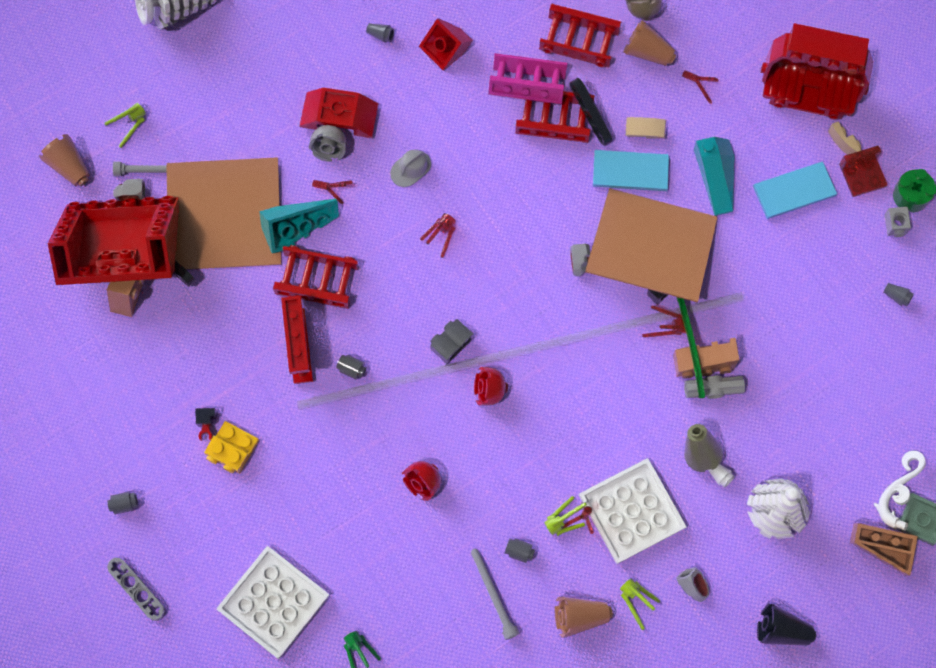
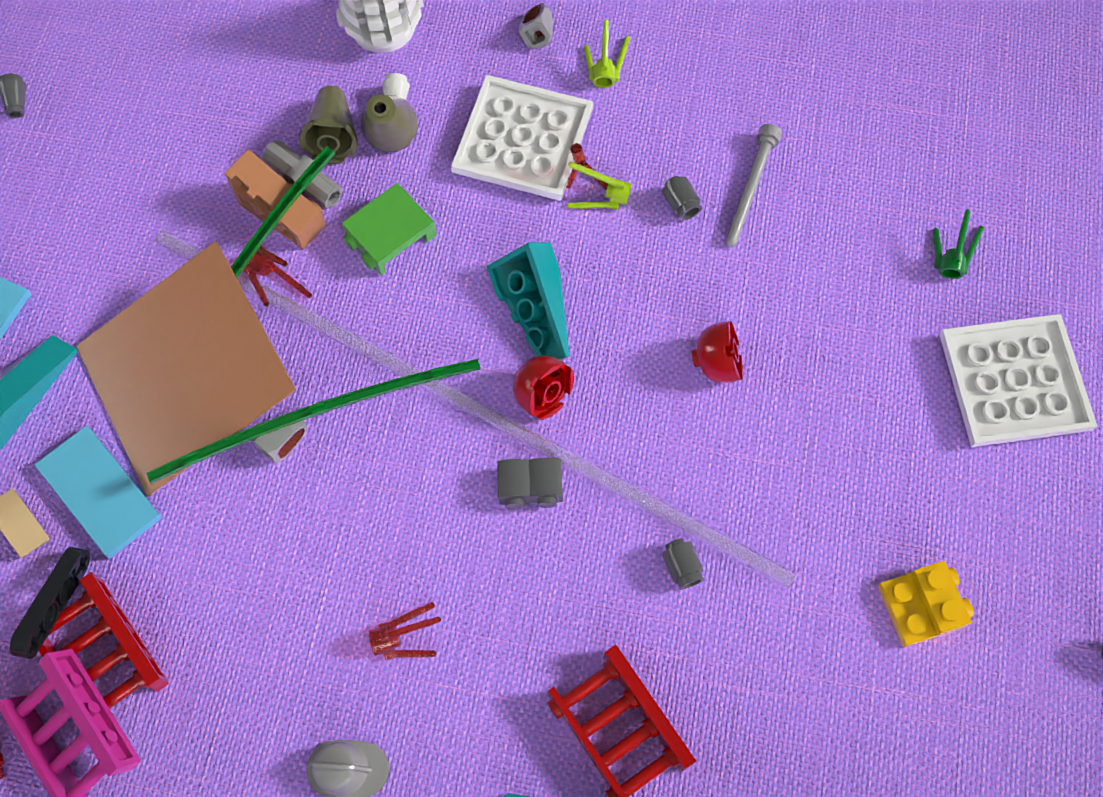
camera: 135 degrees left, 5 degrees down
black piece [195,408,217,441] -> none
red fence [281,295,313,384] -> none
nougat cone [555,596,613,638] -> none
none -> green piece [146,358,481,484]
none -> olive cone [299,85,358,164]
none -> bright green panel [342,183,437,275]
none -> teal wedge [486,242,570,360]

